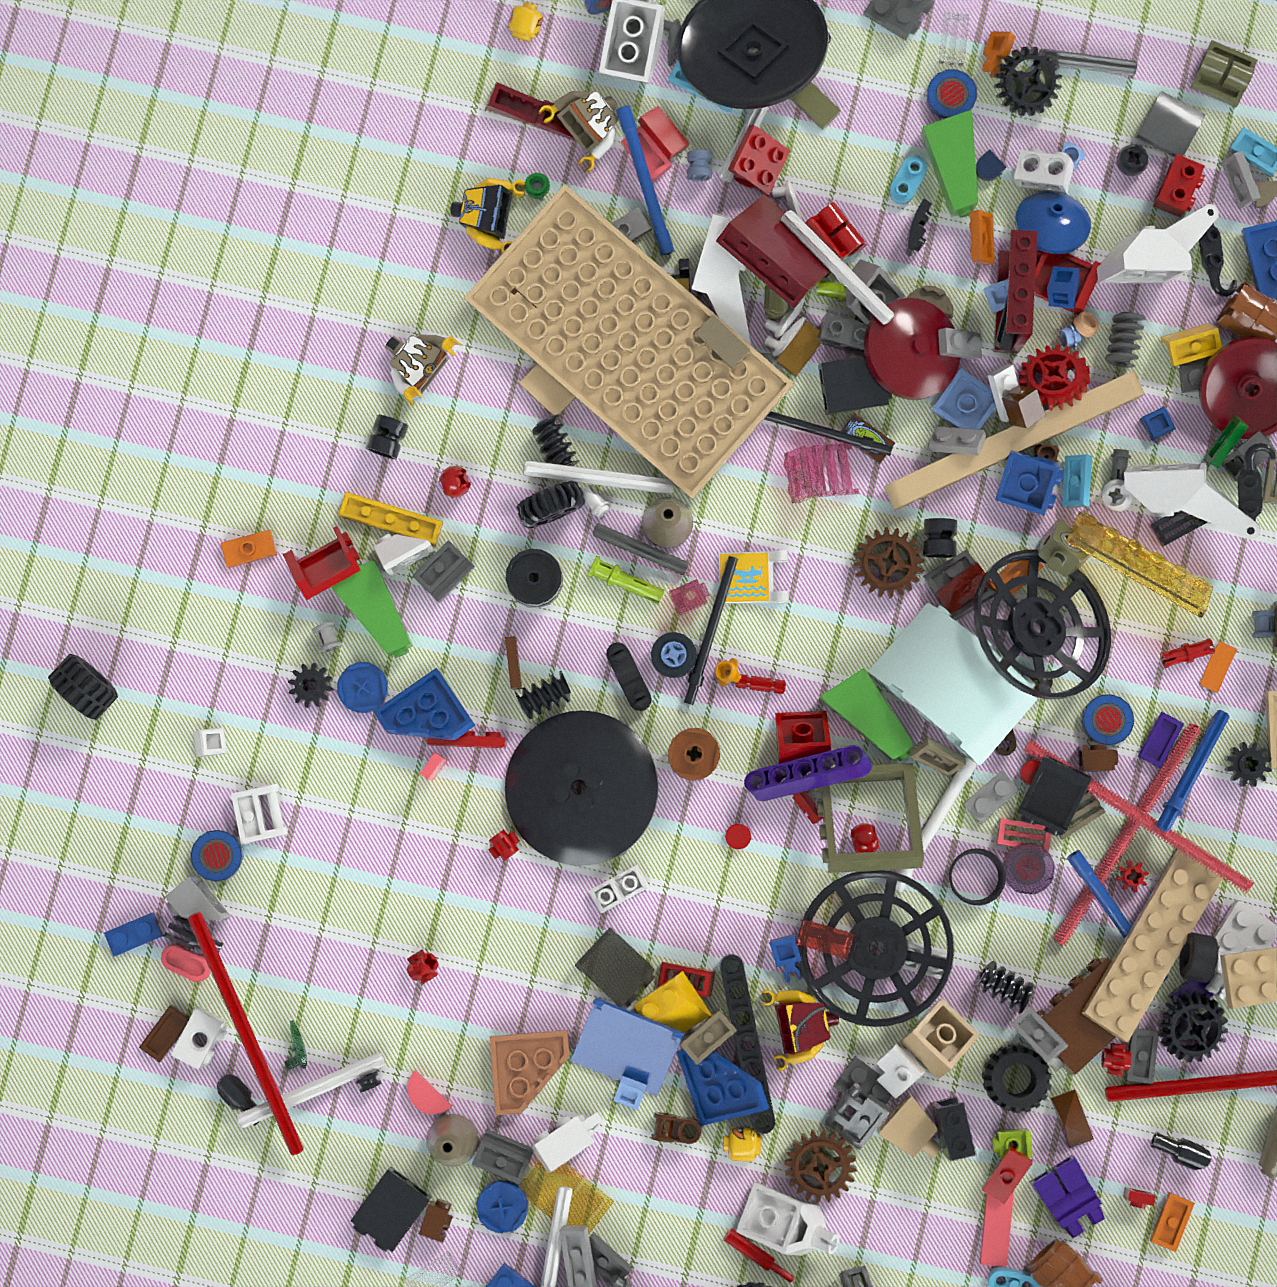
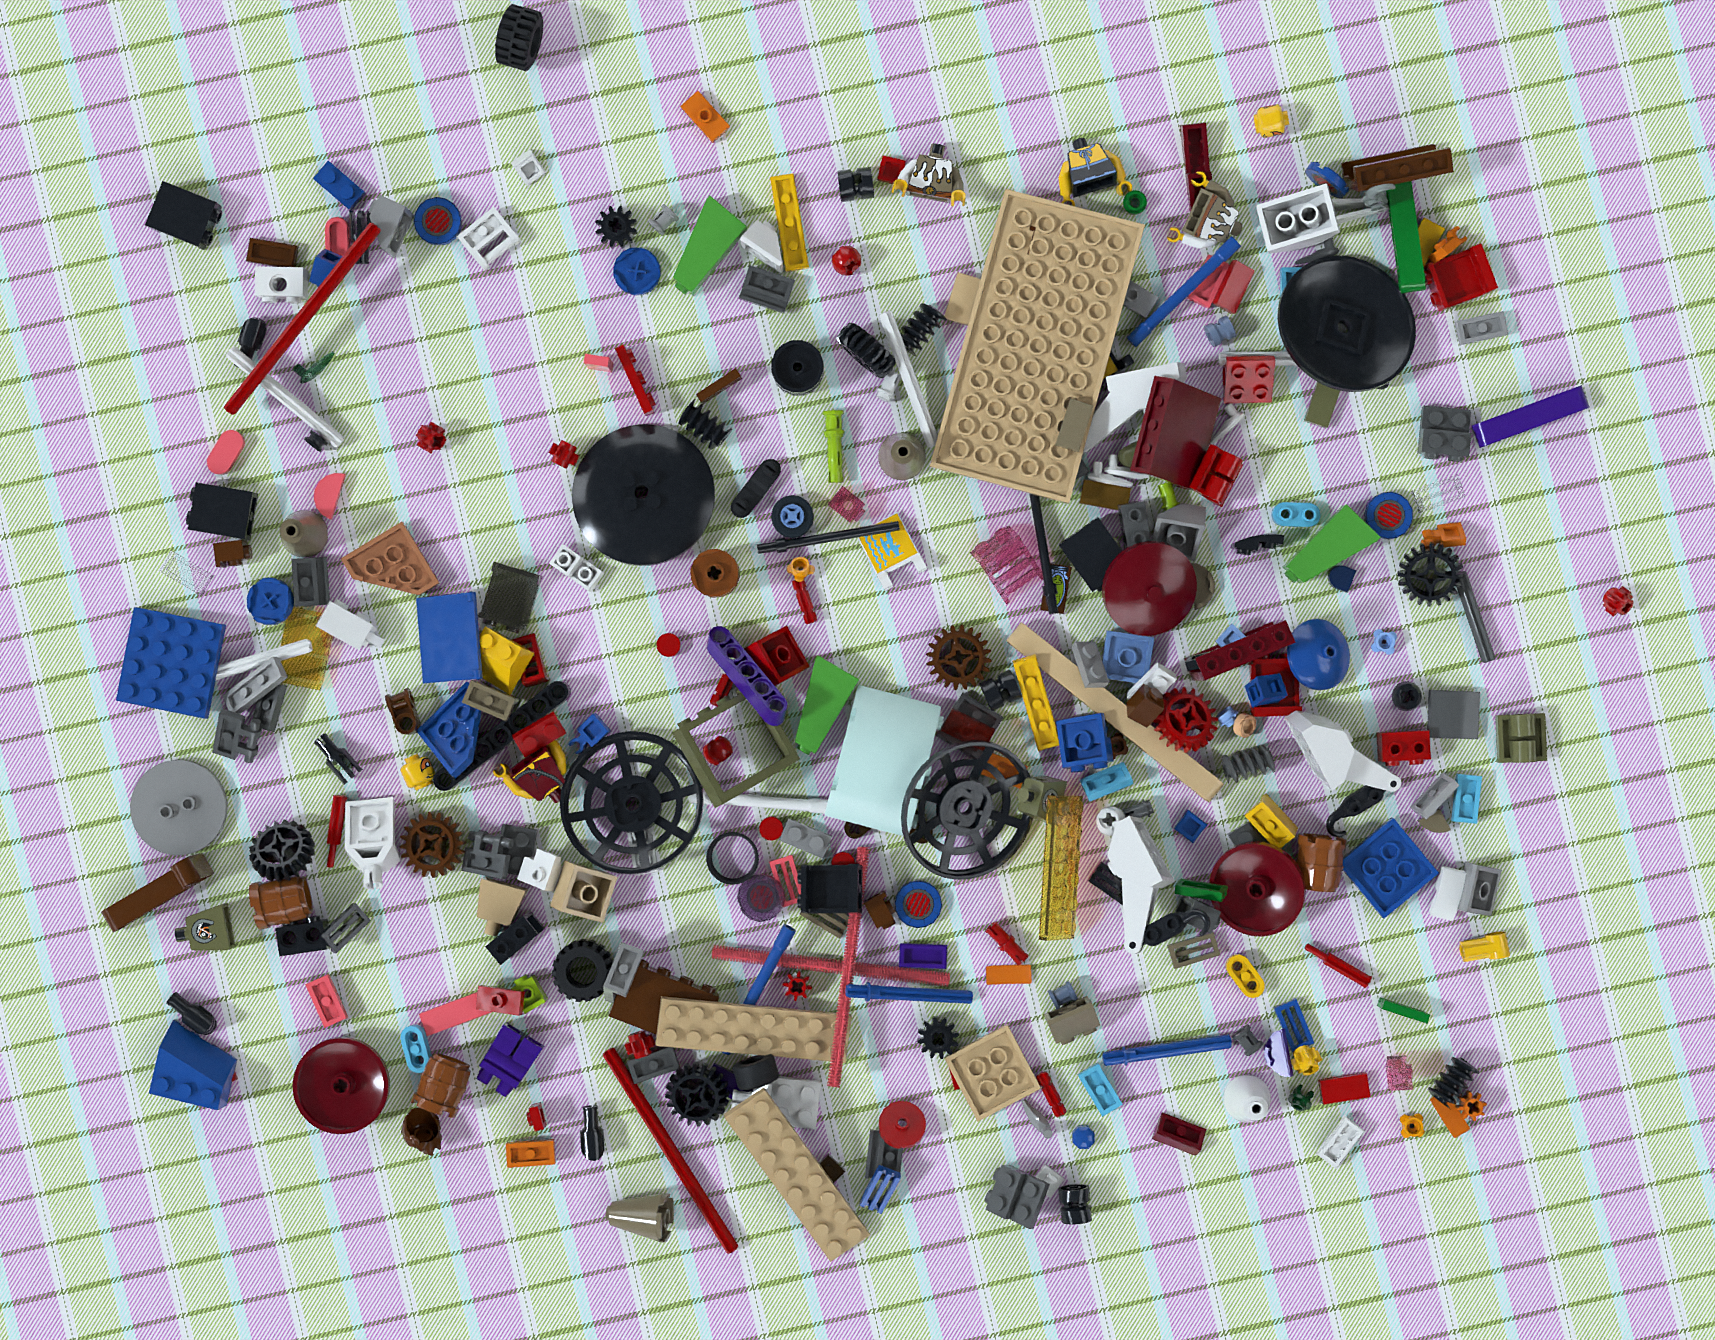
camera: 60 degrees right, 5 degrees up
red panel [283,526,361,600] -> none
blue plate [373,667,476,740] -> none
dark grey axle [593,523,688,575] -> none
light blue plate [613,1076,647,1110] -> none
white axle [781,210,894,324] -> none
clear red plate [797,919,855,959] -> none
dark tan tile [910,736,966,777] -> none
light grey plate [938,328,982,360] -> none
orange plate [969,210,995,266] -> none
black piece [974,961,1033,1014] -> none
white brick [1014,148,1074,194] -> none
reddish brown slope [1050,1089,1094,1148] -> none
none -> black panel [145,181,222,250]
none -> coral tile [207,430,245,475]
none -> blue brick [309,249,343,287]
none -> black arm [314,733,363,785]
none -> red plate [512,711,567,757]
none -> red tile [759,816,783,841]
none -> red tile [877,155,906,184]
none -> yellow tile [1012,654,1059,751]

